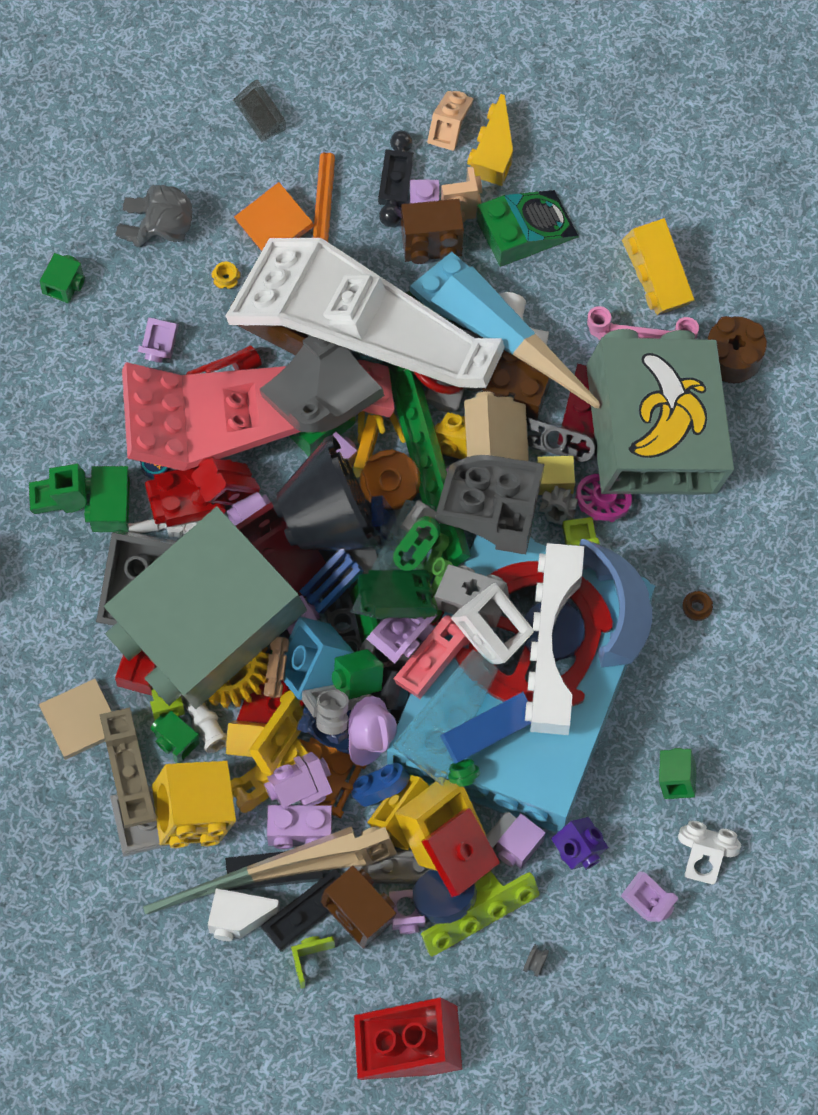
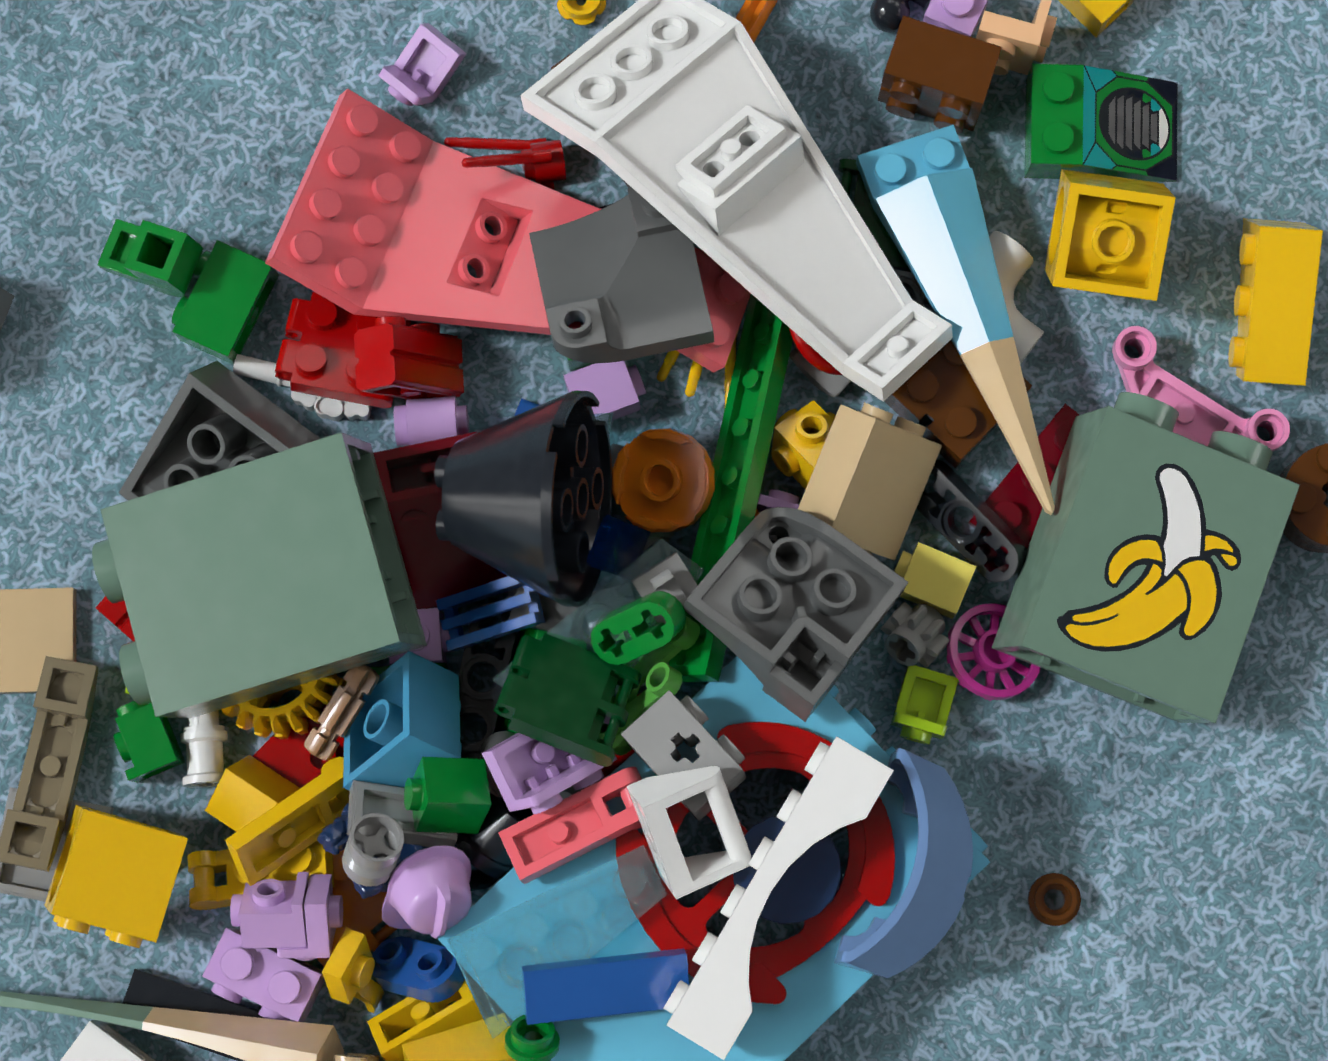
camera: 30 degrees right, 15 degrees up
light orange tile [353,414,379,478] -> none
none -> yellow plate [322,928,384,1013]
none -> yellow brick [1044,169,1176,301]

